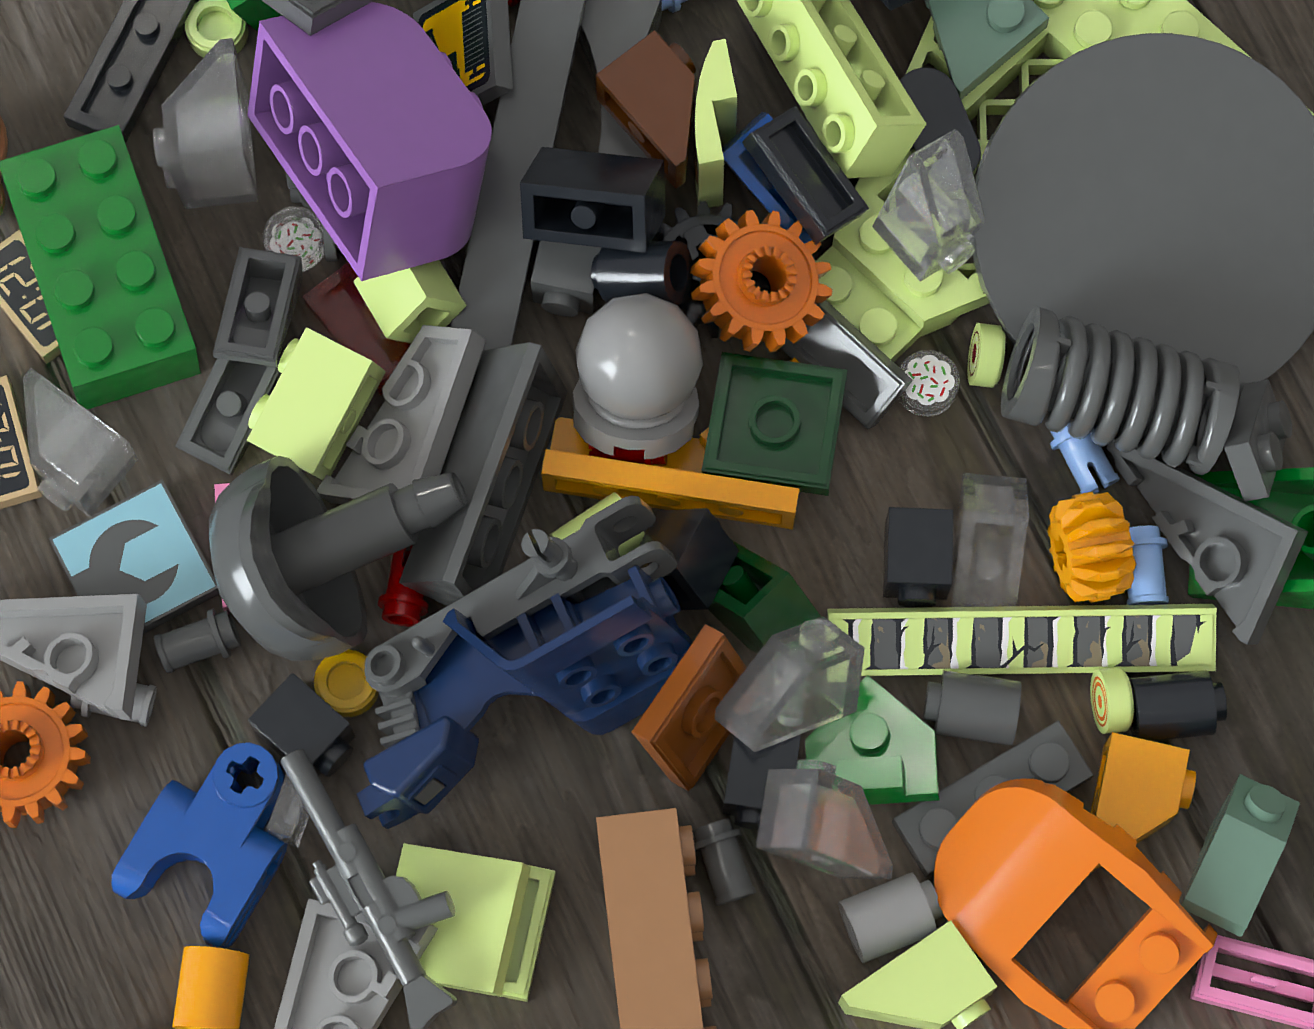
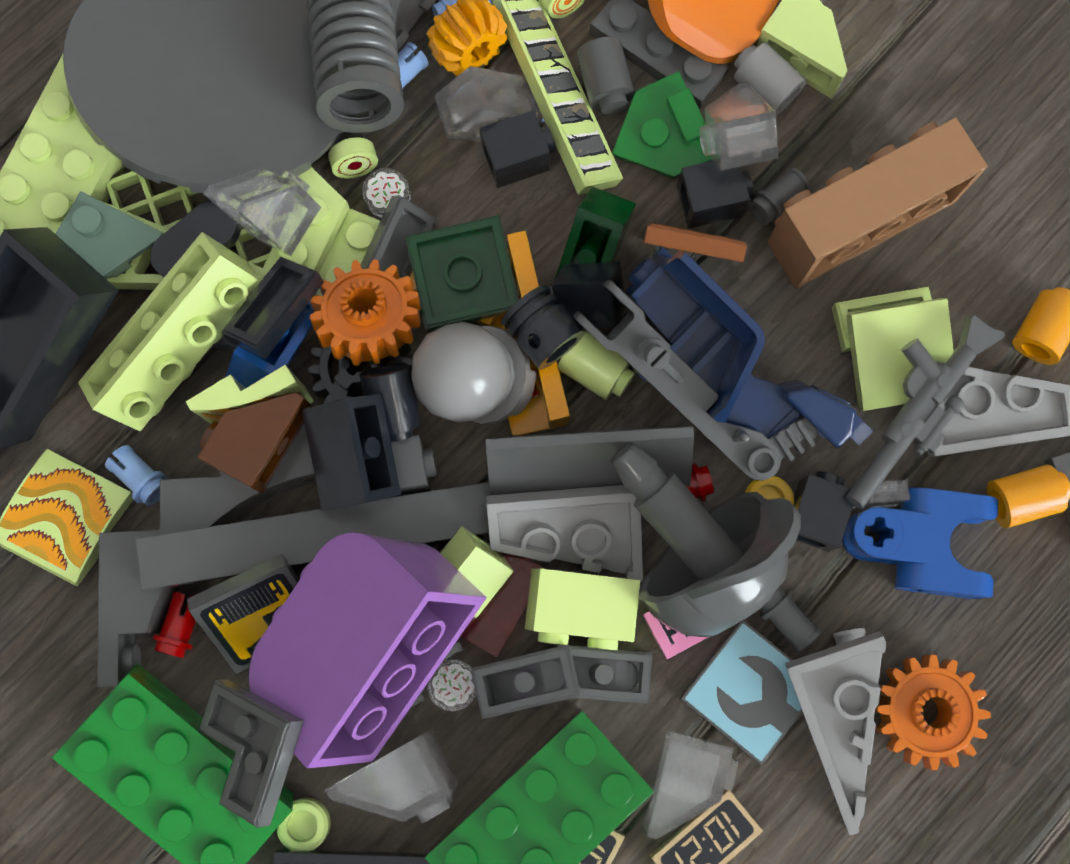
camera: 110 degrees left, 5 degrees up
clear slope [714,616,865,752] -> none
none -> black piece [501,285,585,370]

